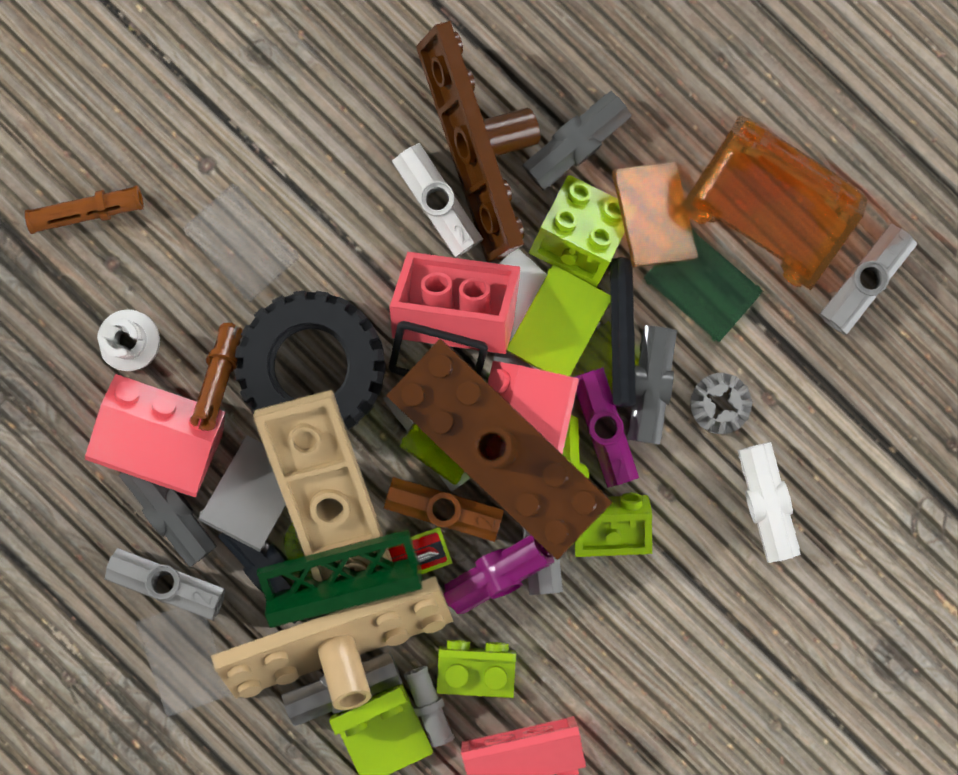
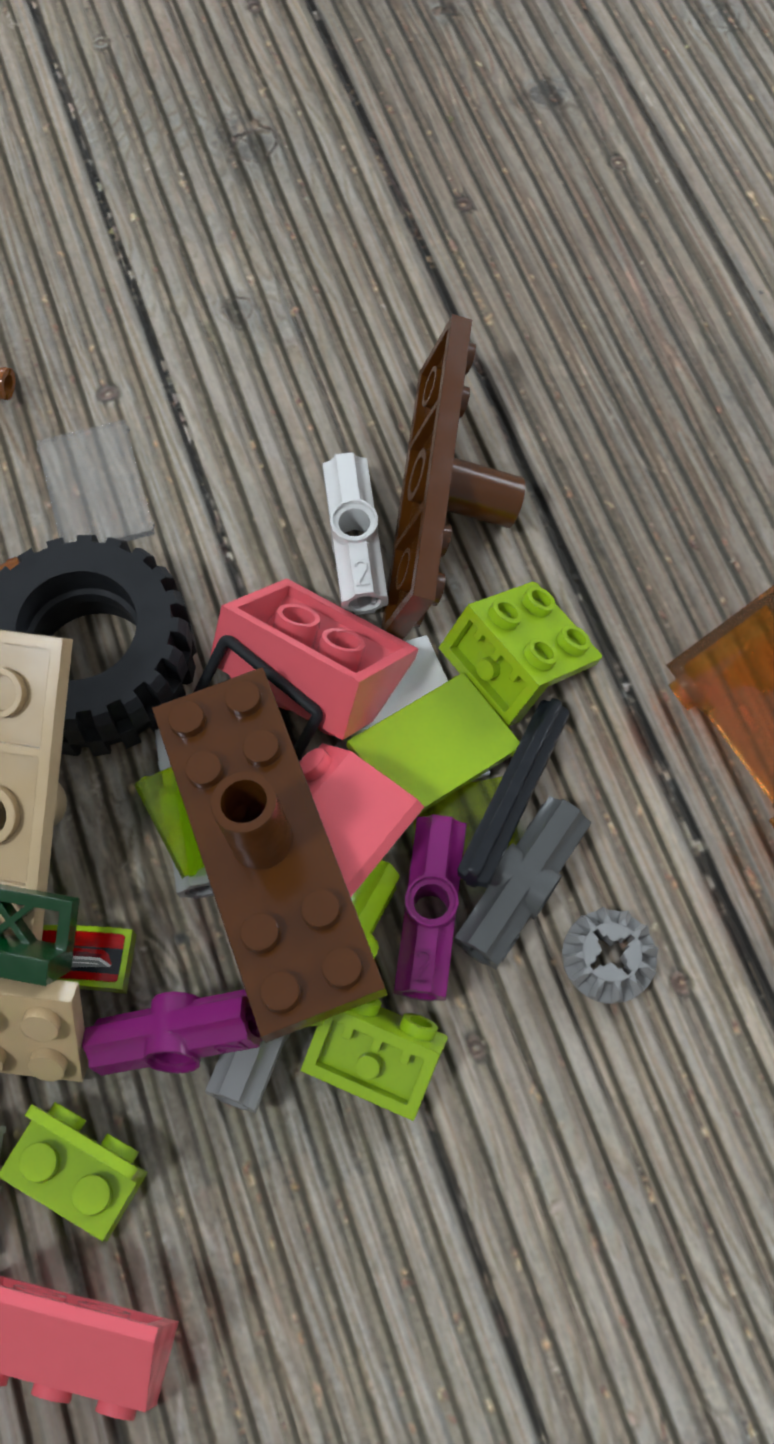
camera: 30 degrees right, 20 degrees down
dark orange piece [383,476,504,542] -> none
dark grey piece [522,91,632,191] -> none
clear orange piece [612,162,698,268] -> none
clear green piece [644,227,763,343] -> none
white piece [738,442,801,563] -> none

